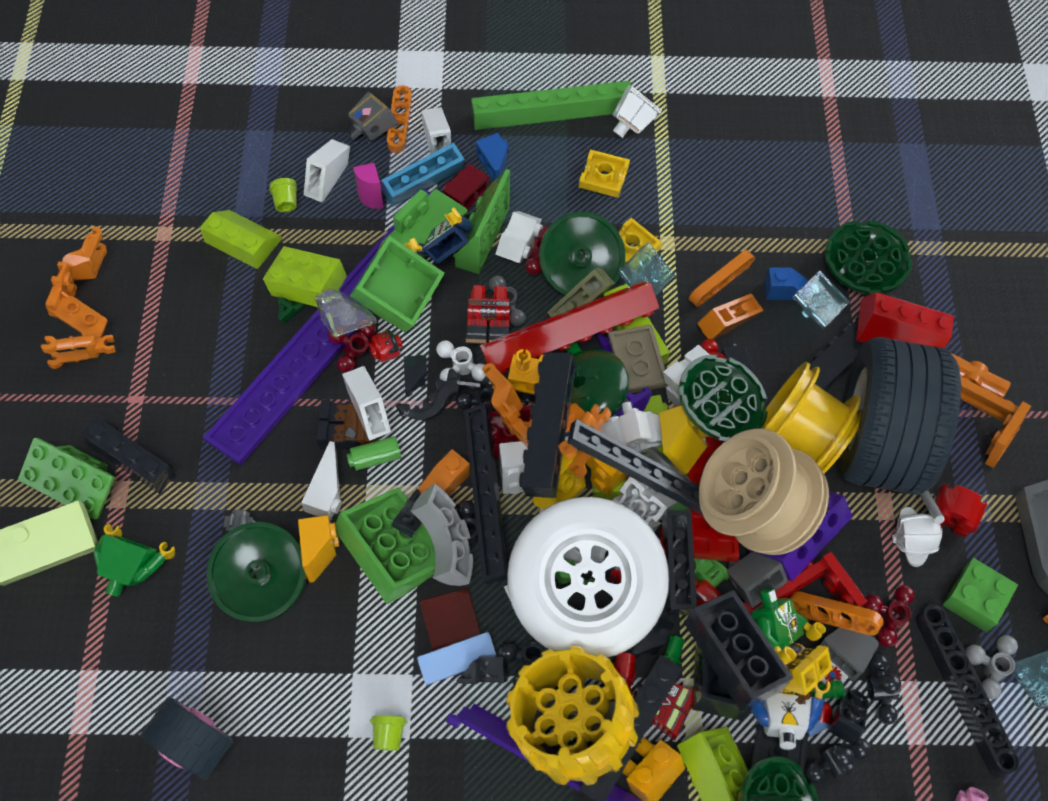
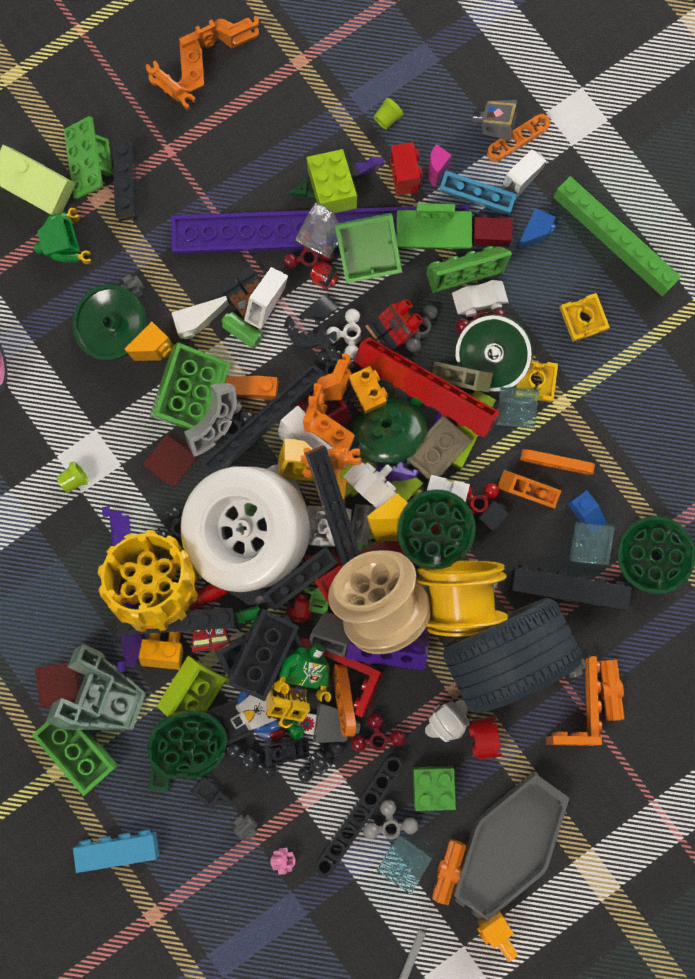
camera: 55 degrees right, 20 degrees up
lime slope [200,210,282,269] -> none
white slope [304,139,350,202] -> none
black slope [391,489,422,538] -> none
dark blue torso [404,208,472,264] -> none
light blue slope [417,632,496,685] -> none
black slope [456,655,508,684] -> none
black brick [519,352,576,498] -> none
white torso [613,85,662,138] -> none
red slope [856,292,954,348] -> none
light grey bar [919,490,945,524] -> none
none -> dark purple slope [349,157,385,177]
none -> red brick [390,142,423,196]

